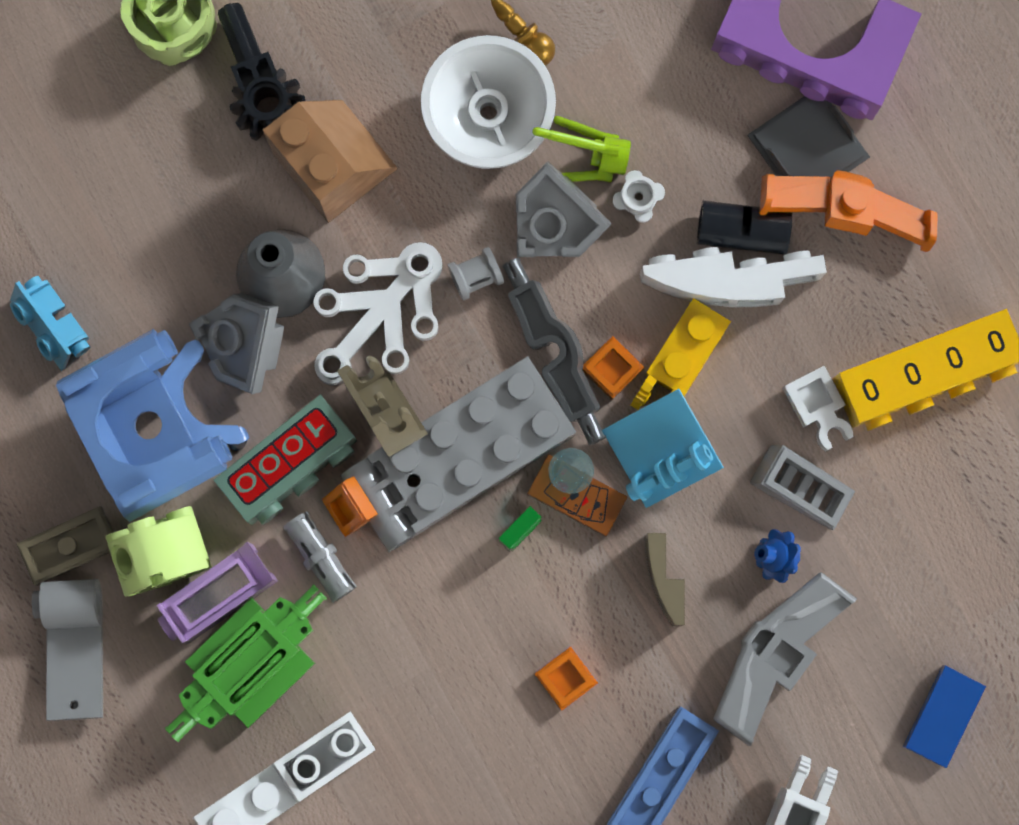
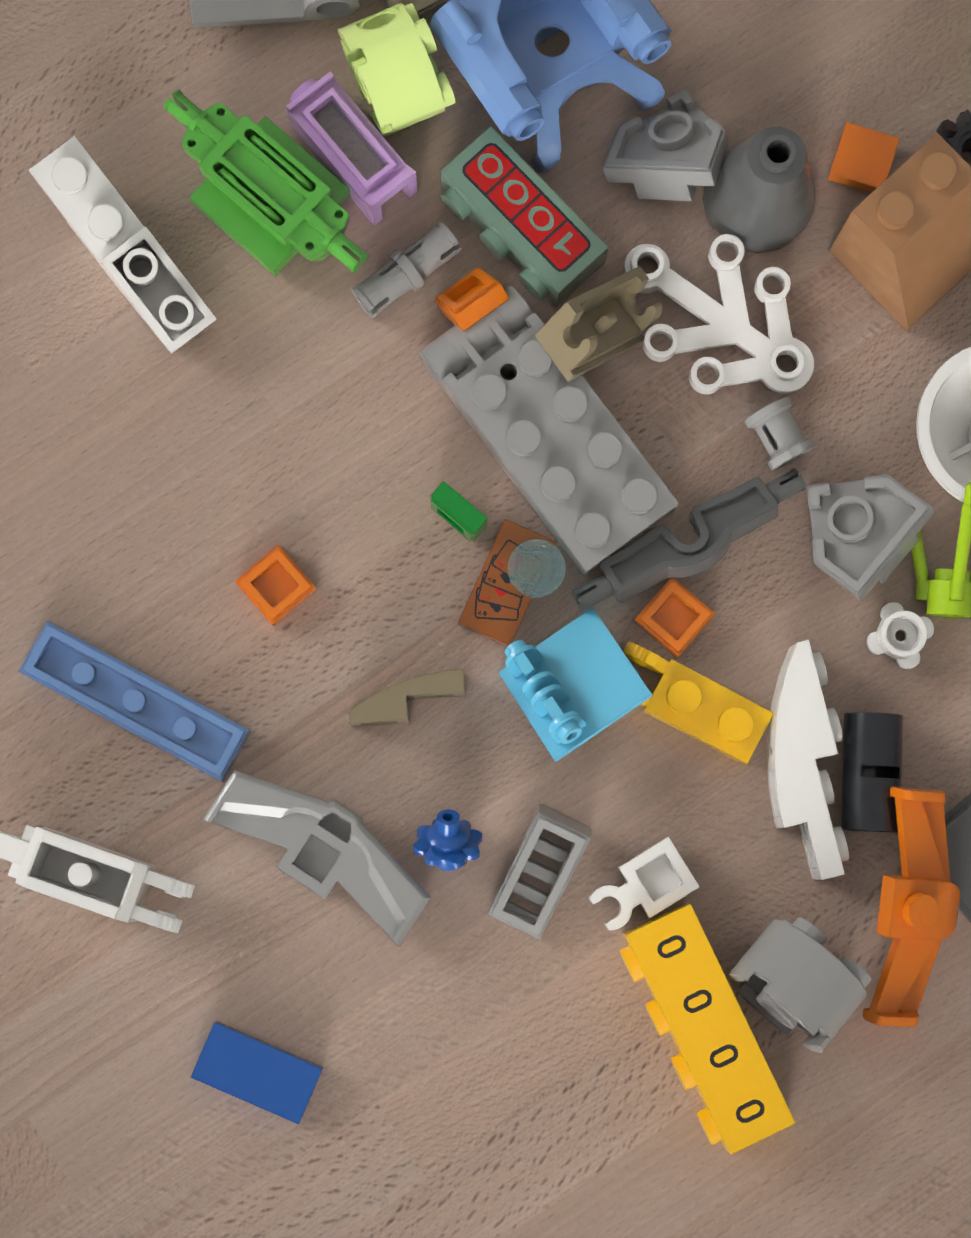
camera: 85 degrees right, 0 degrees up
none -> light grey brick [728,917,872,1053]
none -> orange tile [827,121,900,193]

